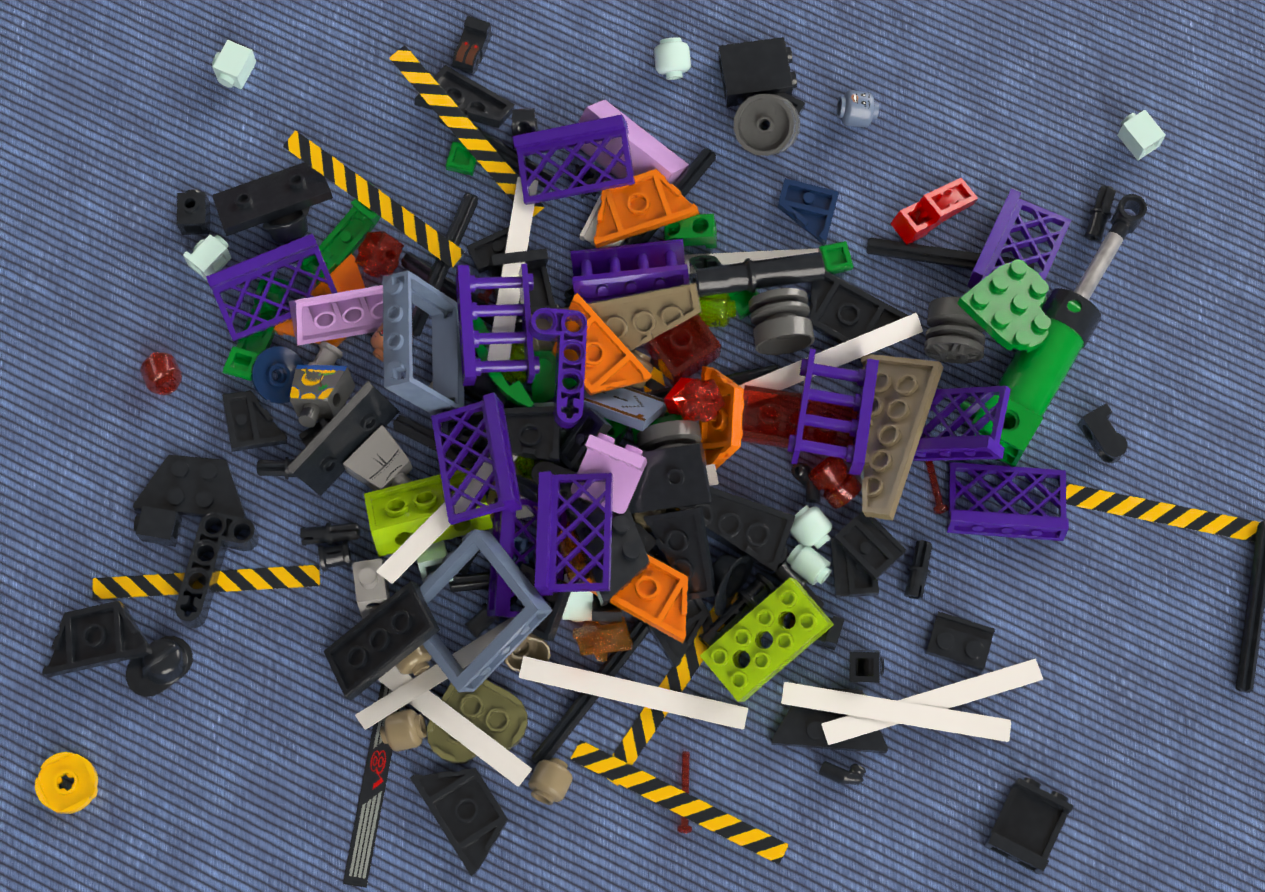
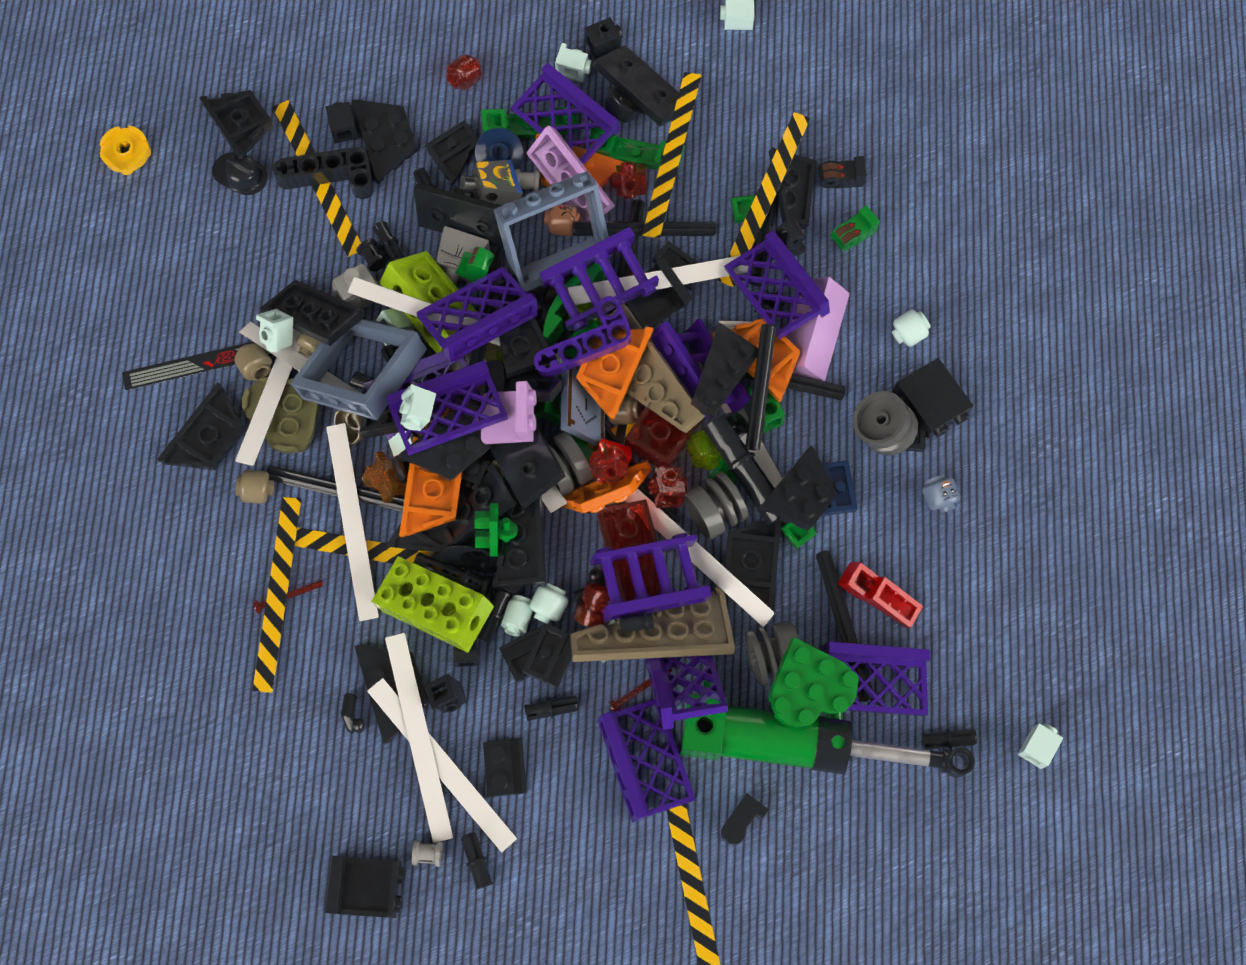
camera: 65 degrees right, 0 degrees up
none -> light aqua brick [256,309,293,352]
none -> light aqua brick [399,384,436,431]
none -> light grey bush [412,840,443,867]
none -> green leg [455,247,495,282]
none -> black axle [461,833,493,890]
none -> green hips [475,503,518,556]
none -> black pin [619,610,654,633]
none -> clear red brick [648,466,687,508]
none -> black wing [691,322,758,419]
none -> black axle [745,324,776,451]
none -> black wing [756,445,837,531]
none -> green leg [830,205,880,252]

